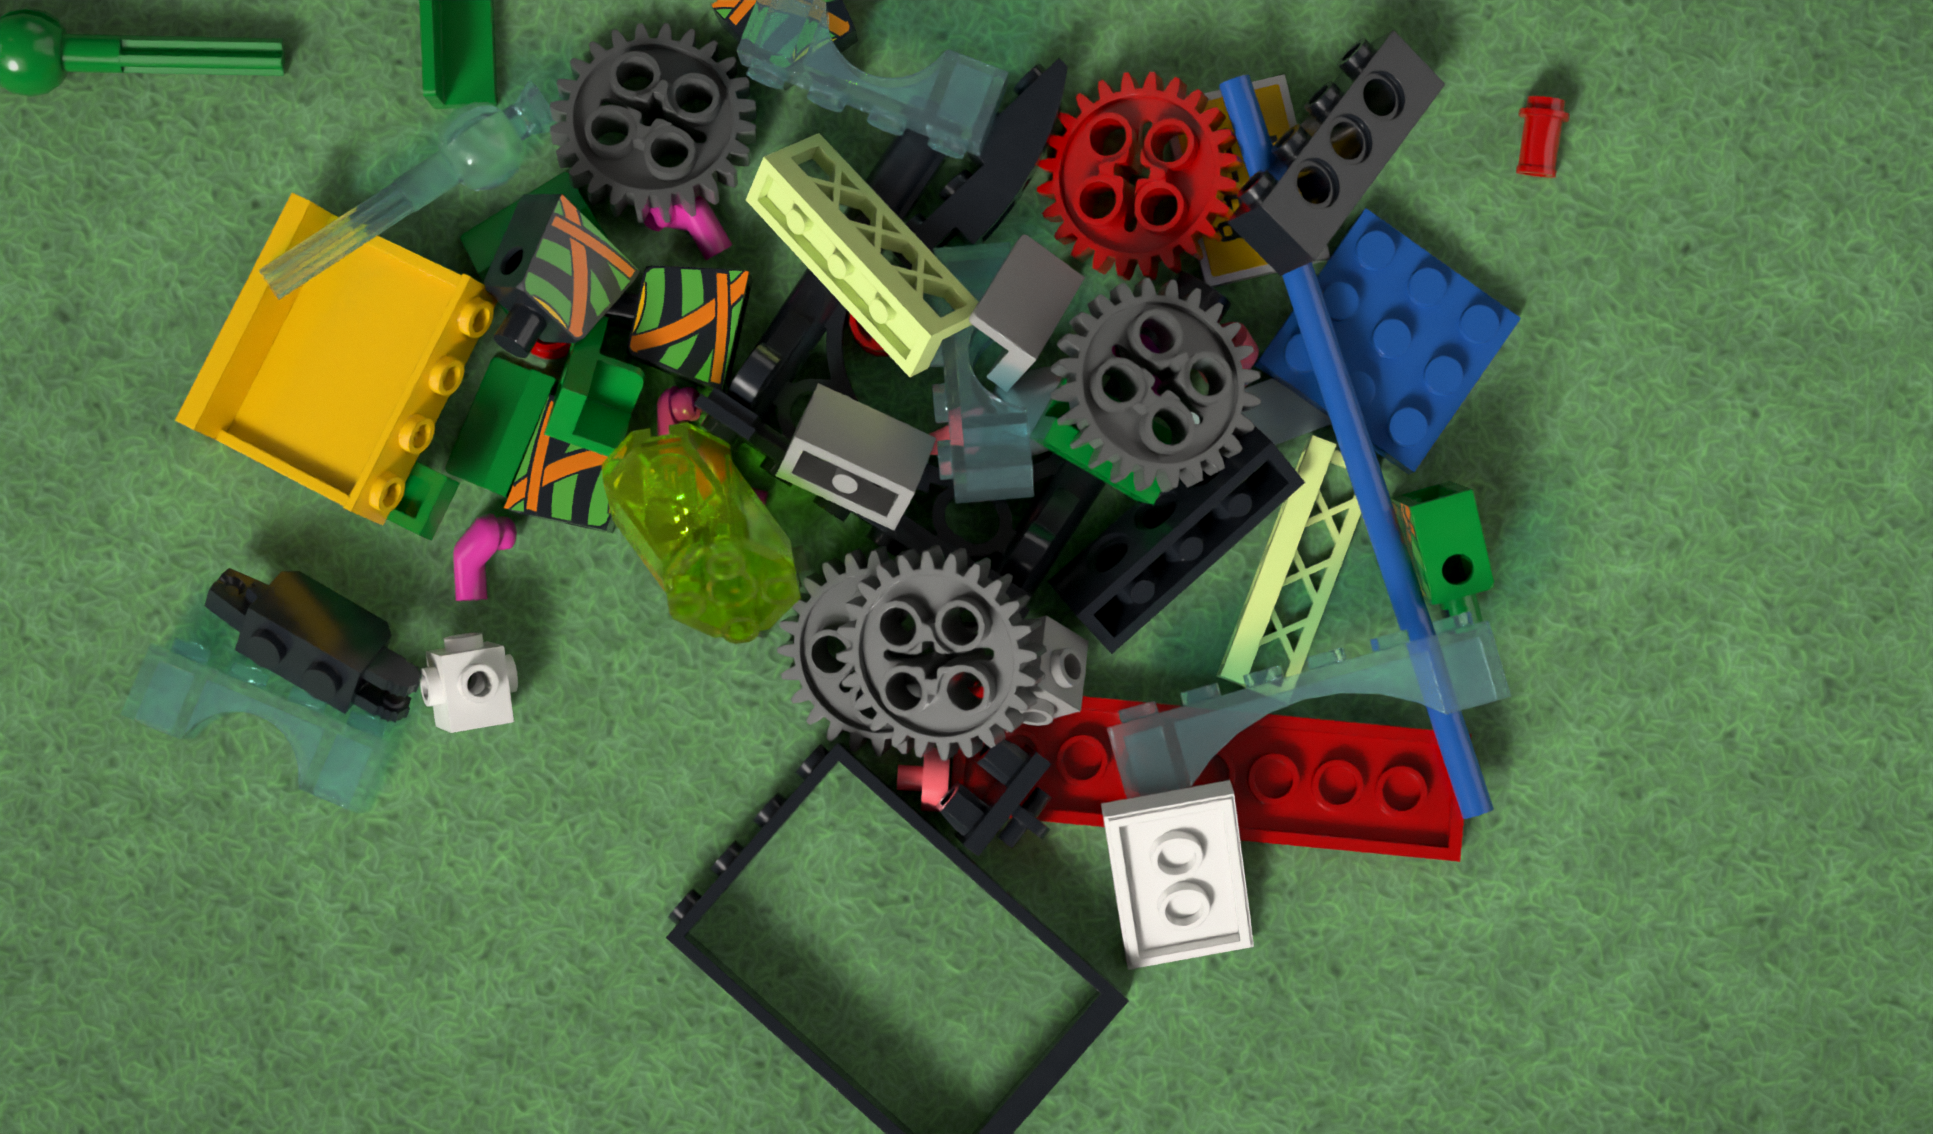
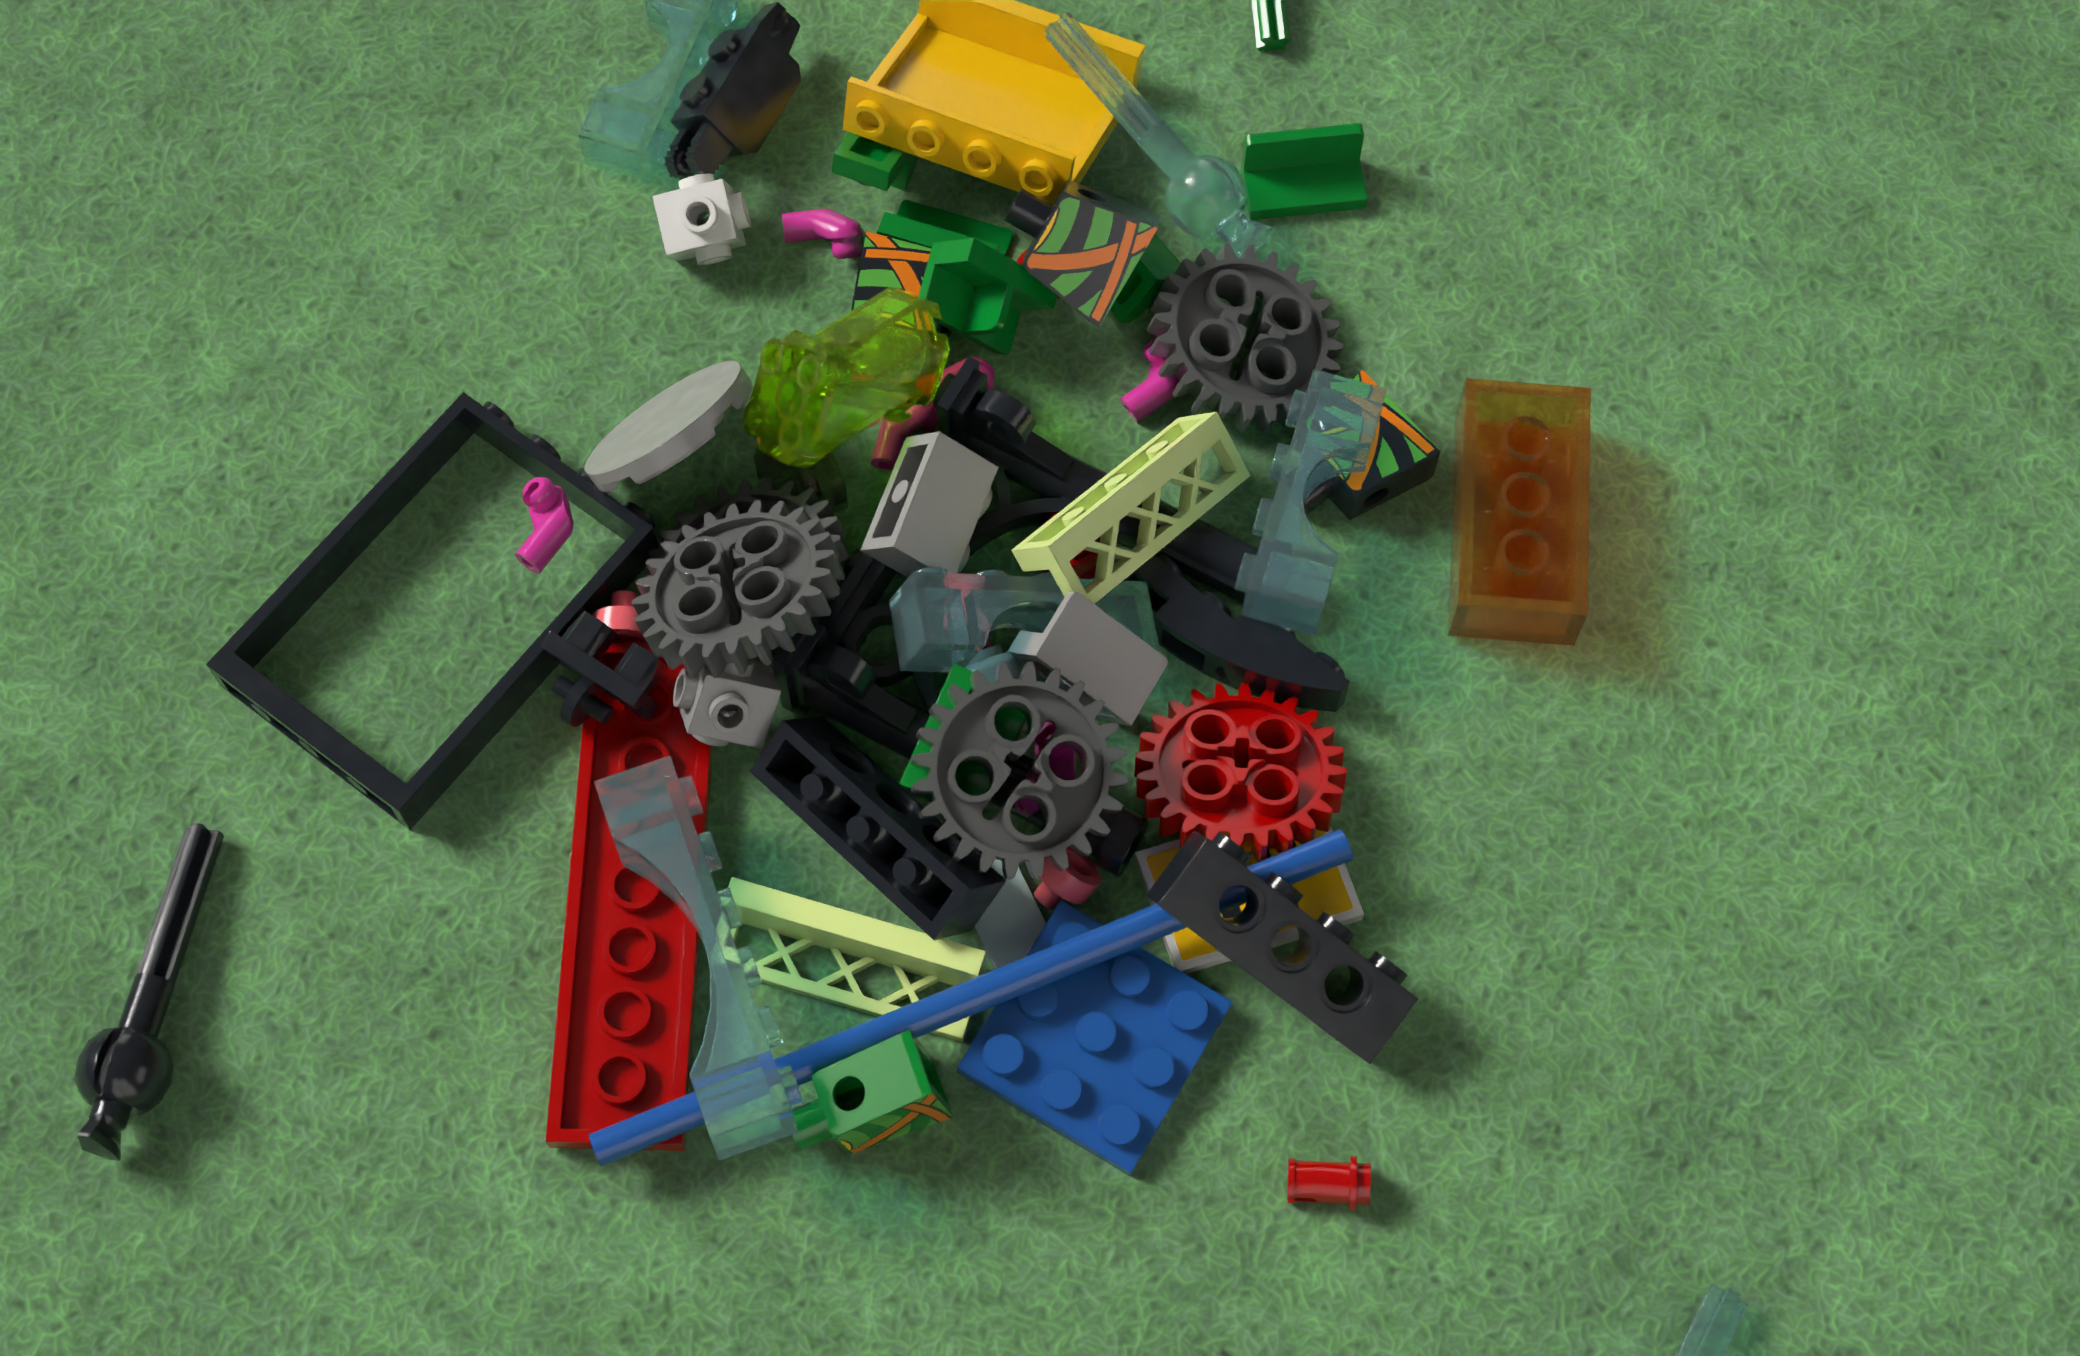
camera: 80 degrees right, 20 degrees down
torso [604,265,753,393] -> none
white tile [1101,780,1254,970] -> none
none -> dark pink arm [515,477,574,574]
none -> light grey tile [584,361,753,493]

